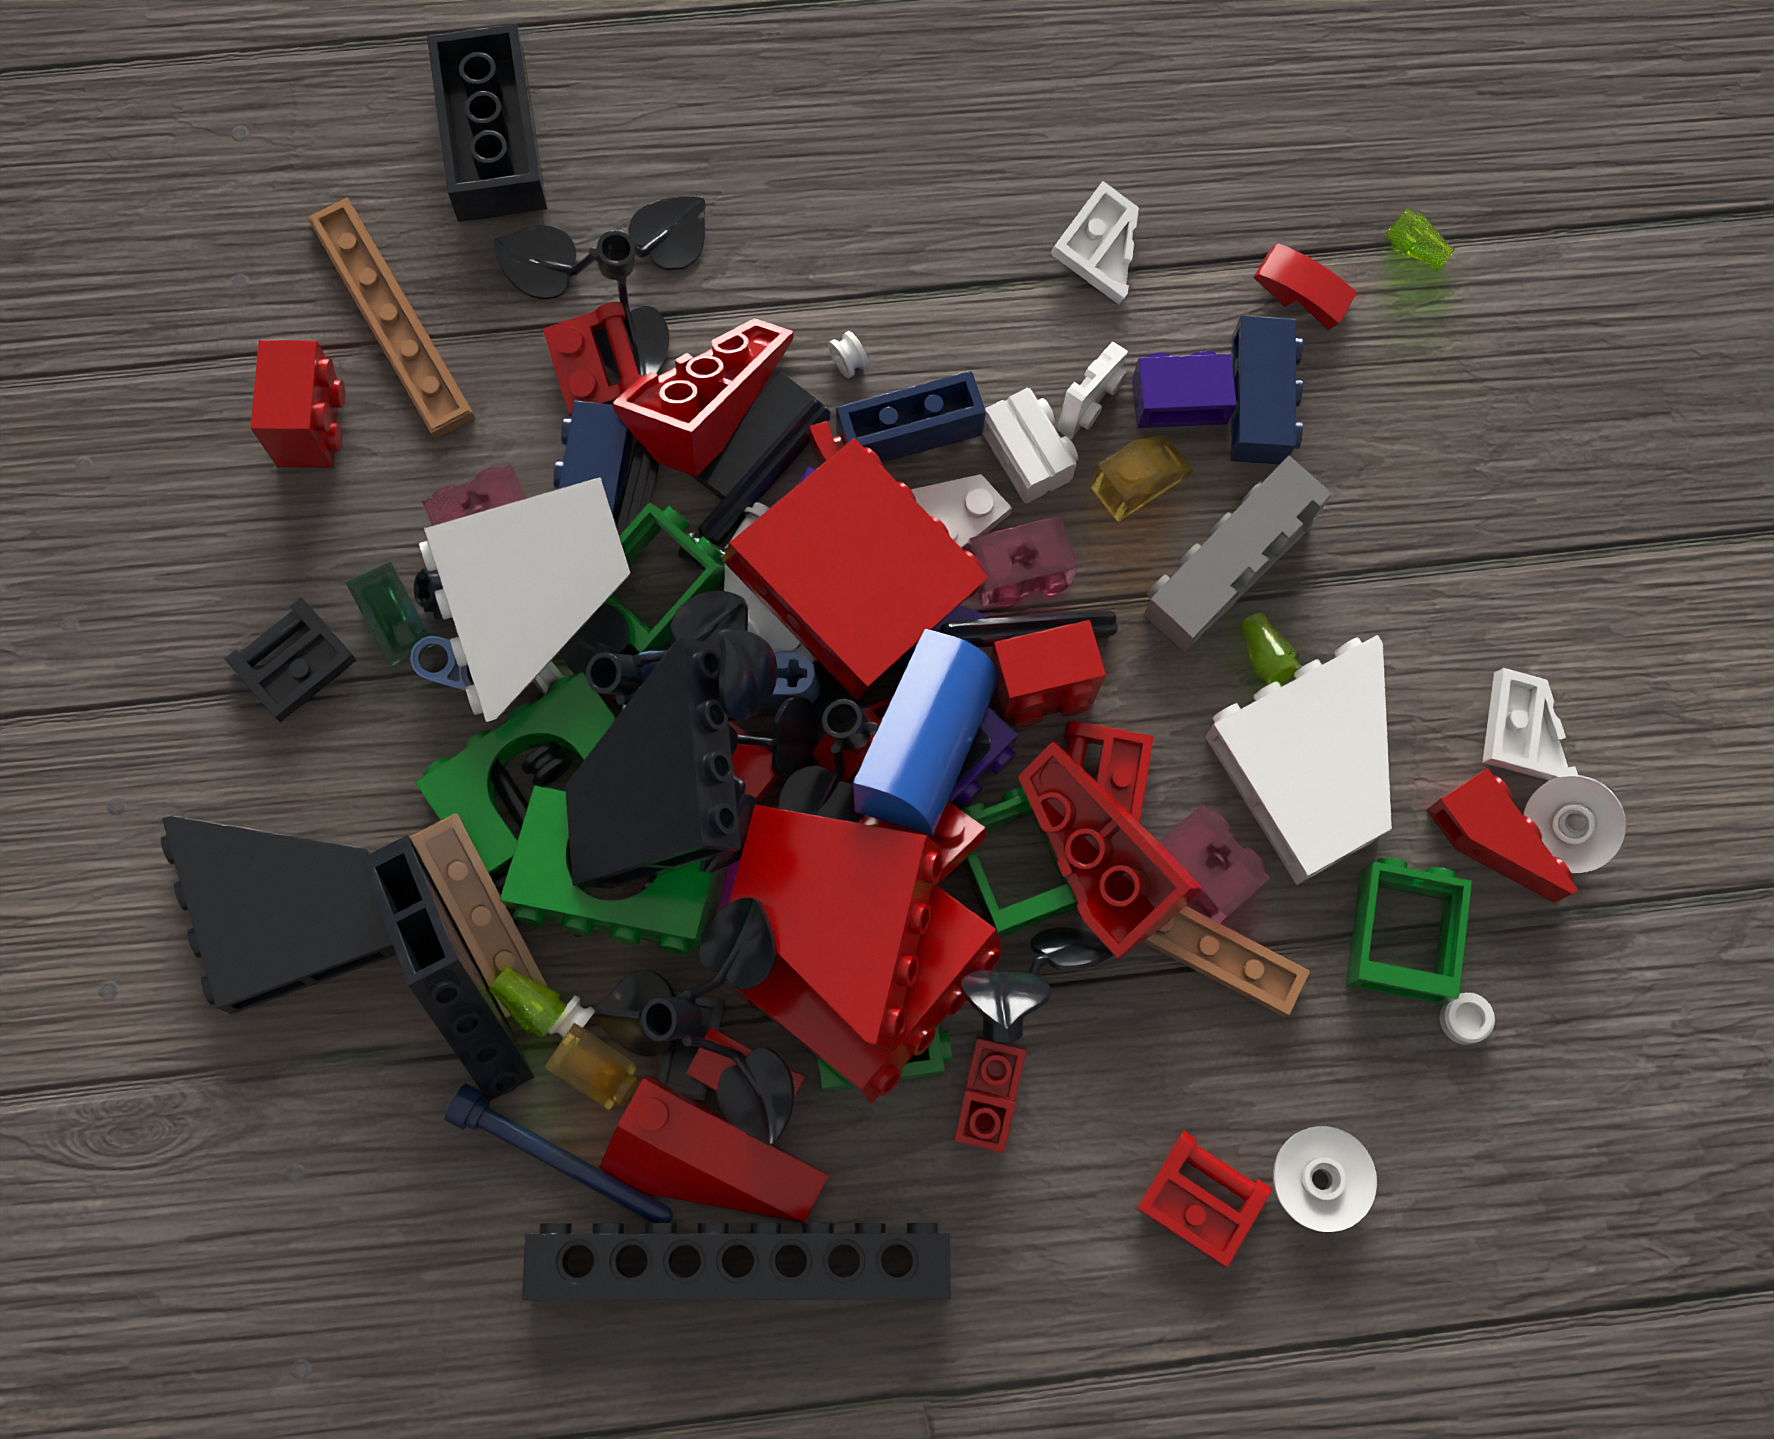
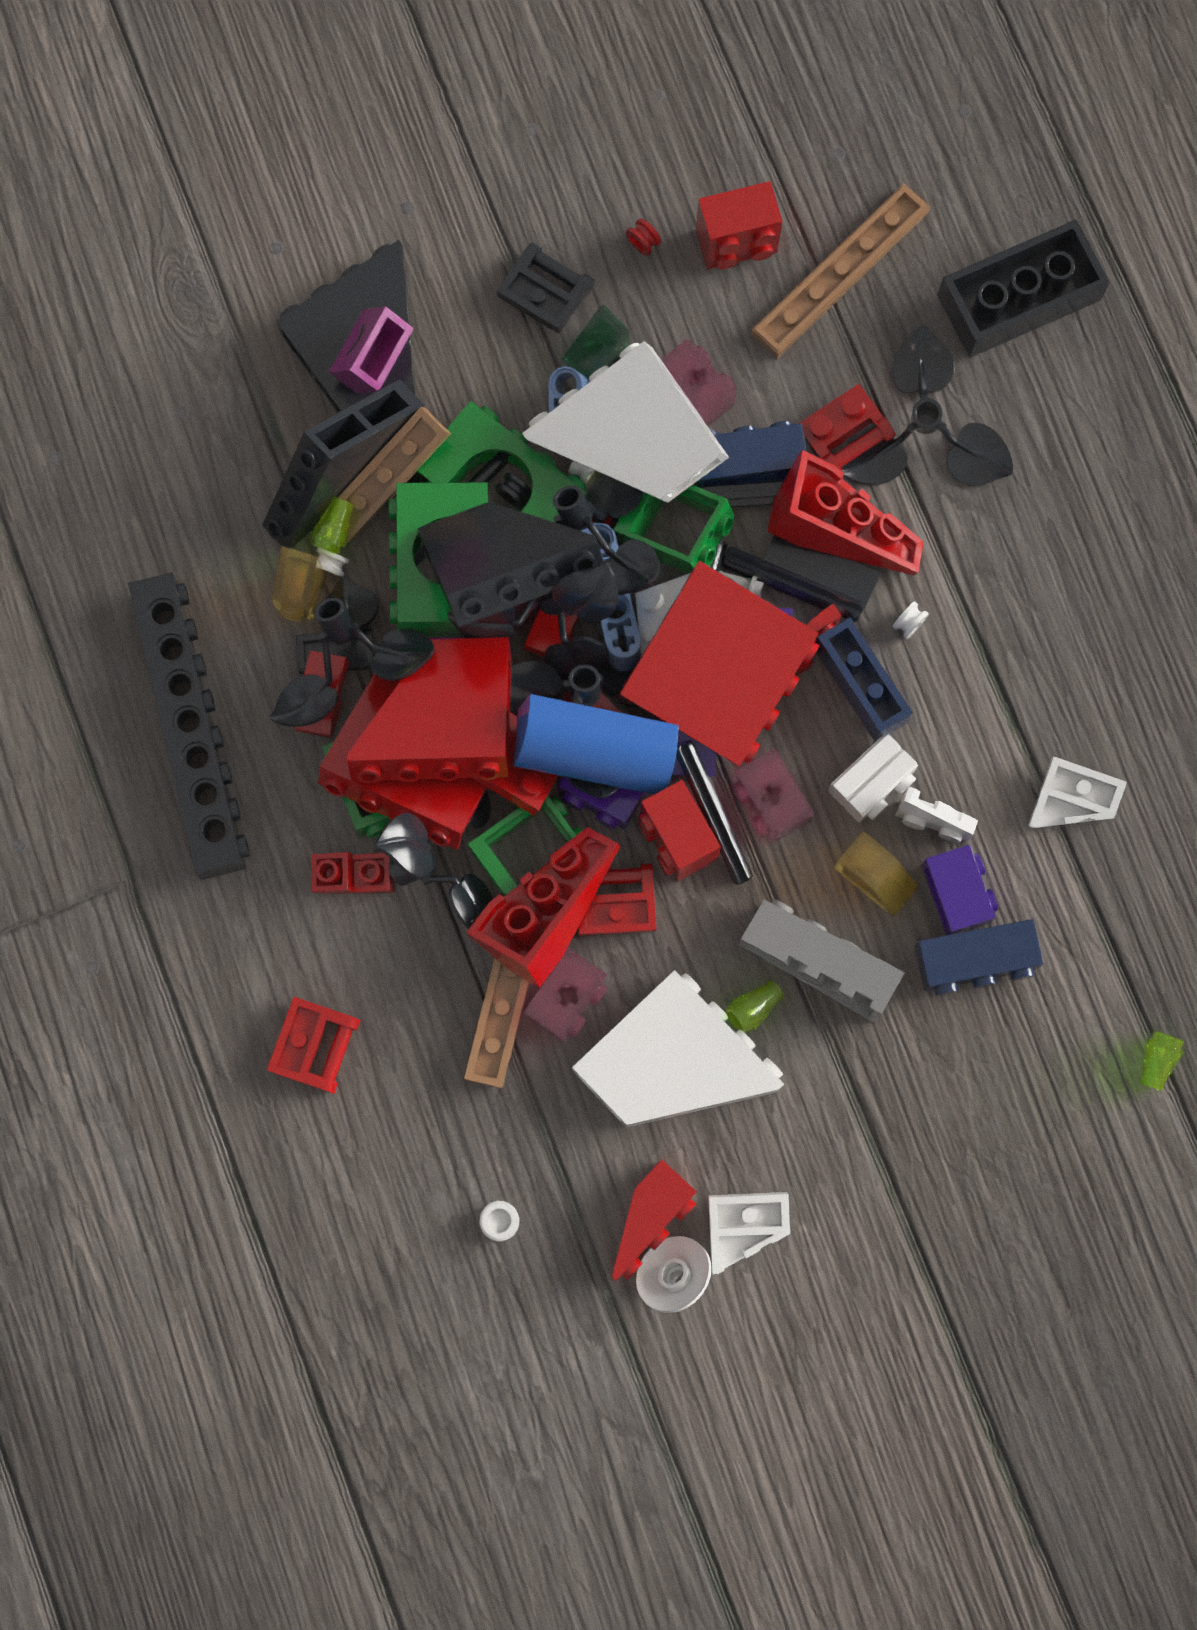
camera: 80 degrees right, 5 degrees up
dark blue piece [444,1083,673,1223] -> none
red wedge [599,1075,829,1222] -> none
white wing [911,474,1012,551] -> none
red slope [1253,243,1357,330] -> none
white dish [1273,1126,1377,1232] -> none
green window [1346,858,1472,1005] -> none
none -> magenta brick [329,306,414,394]
none -> red bush [625,218,662,256]

